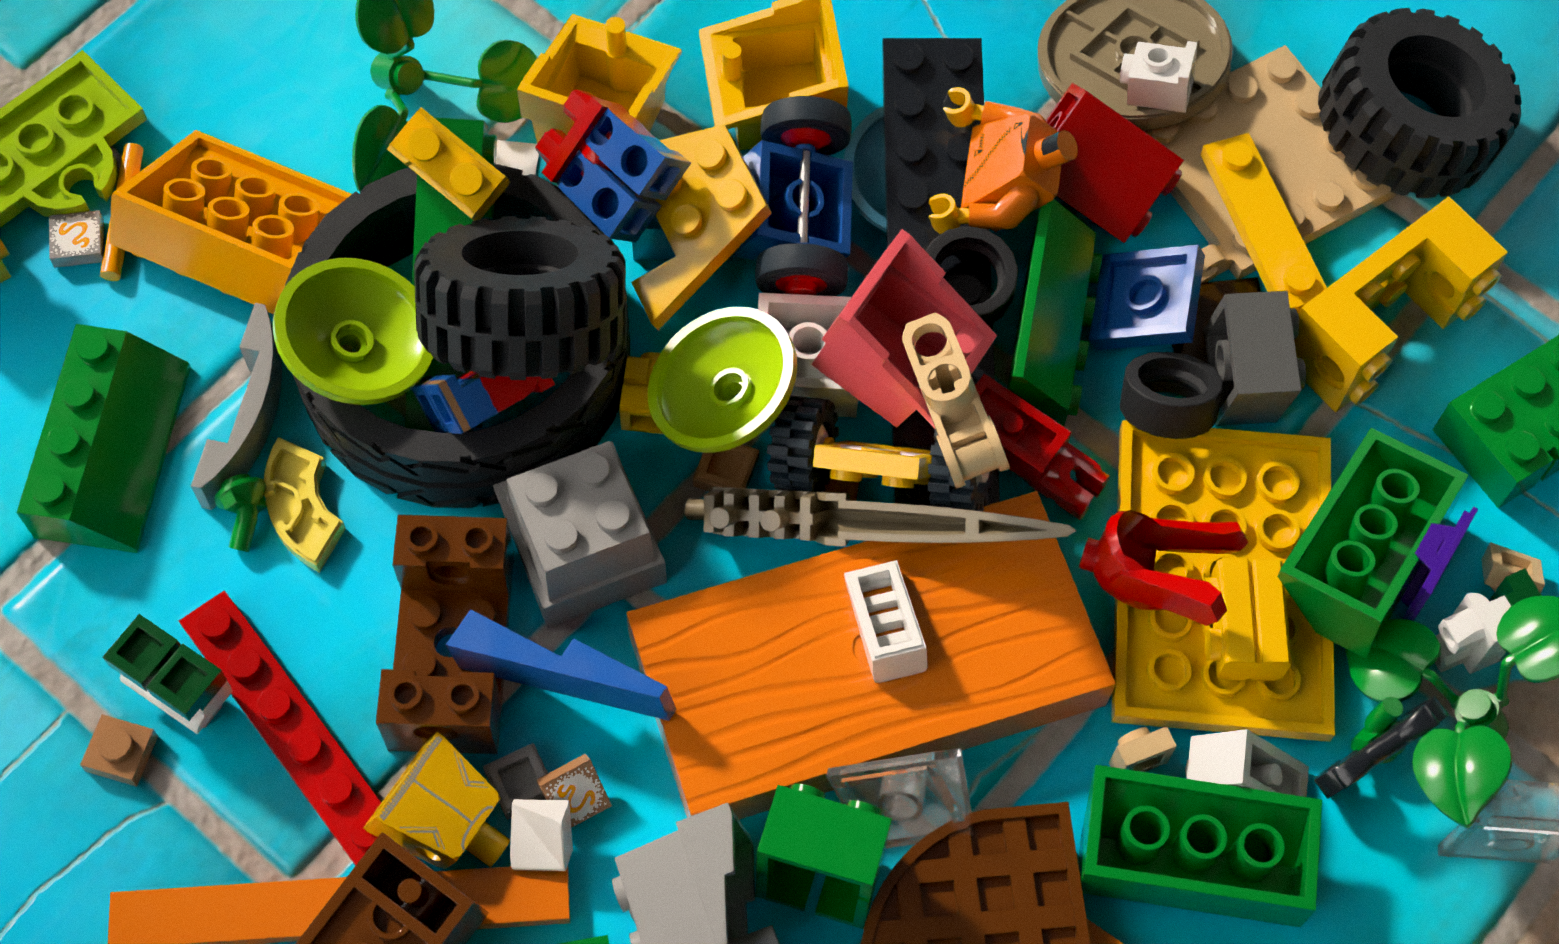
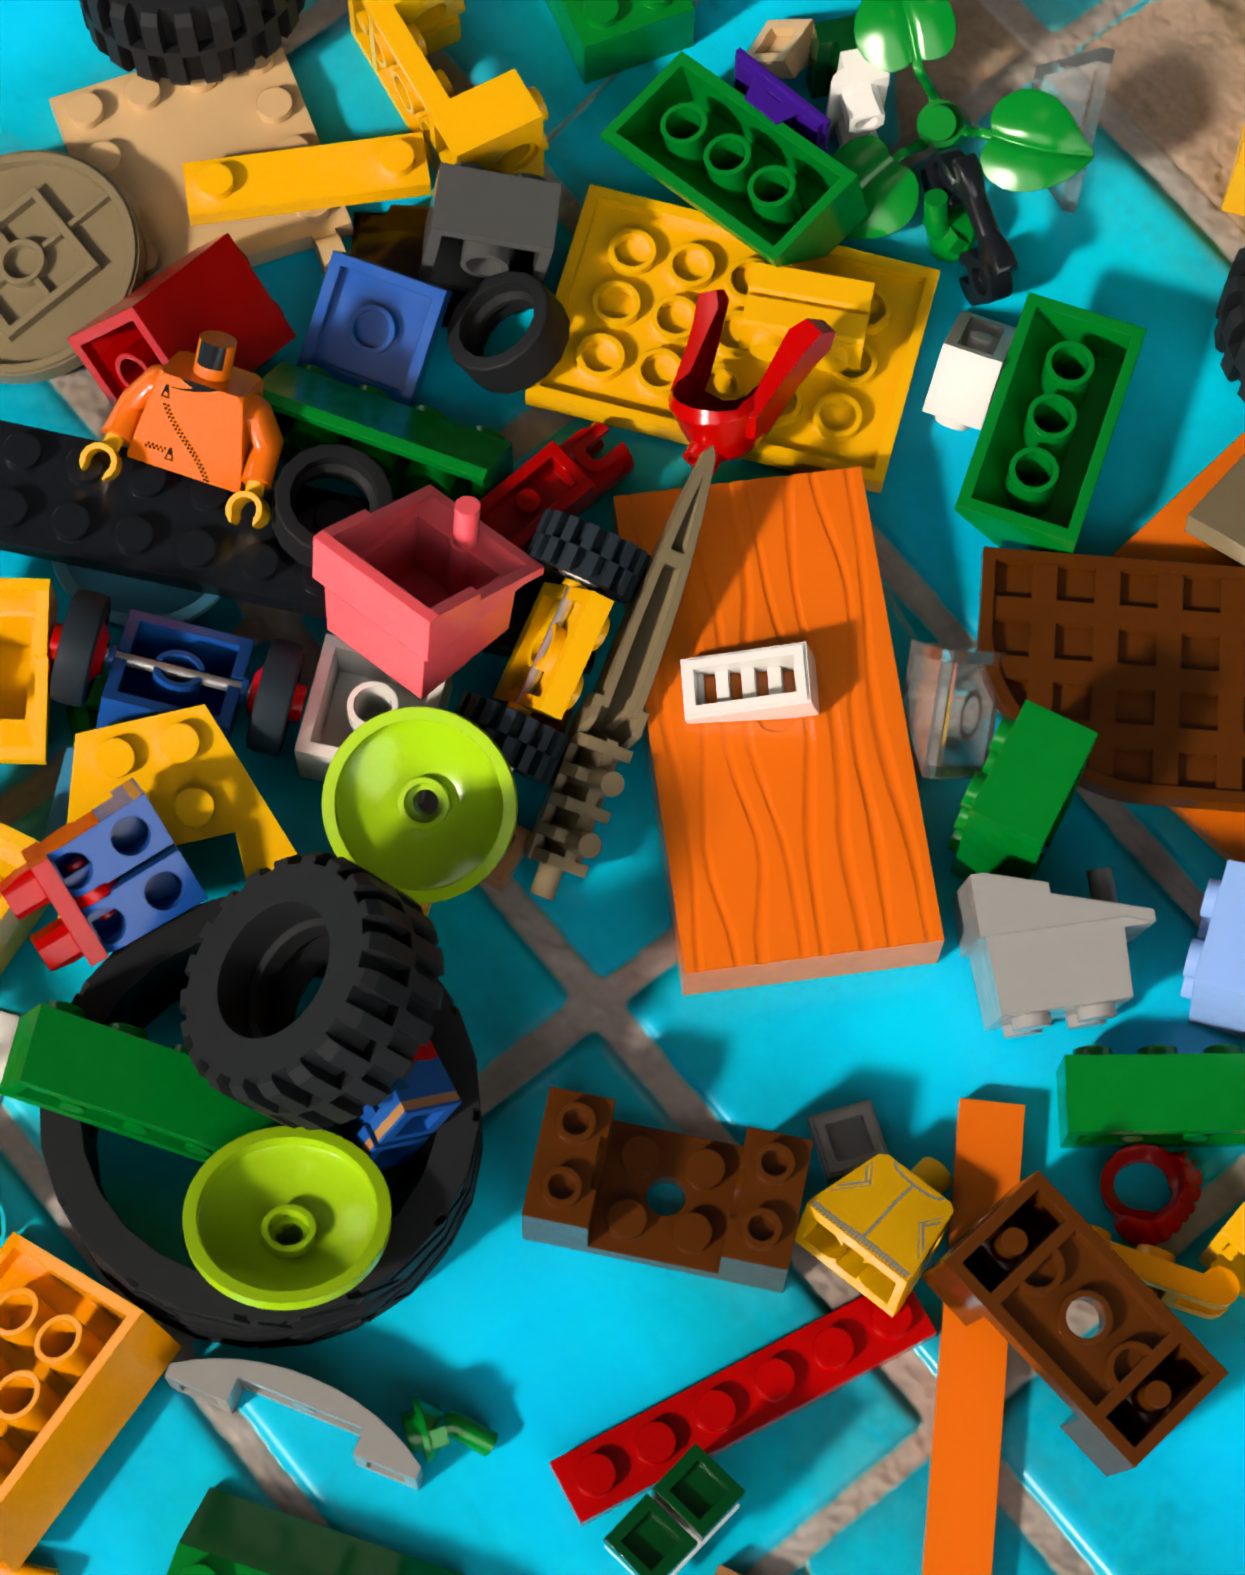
camera: 80 degrees left, 5 degrees up
light yellow tile [264,437,346,573] -> none
yellow brick [387,107,510,220] -> none
blue slope [446,609,677,721] -> none
light grey piece [493,441,667,628] -> none
white slope [510,799,573,871] -> none
tile [536,754,612,828] -> none
tan piece [902,313,1010,489] -> none
tan plate [1109,726,1177,772] -> none
white brick [1120,41,1198,113] -> none

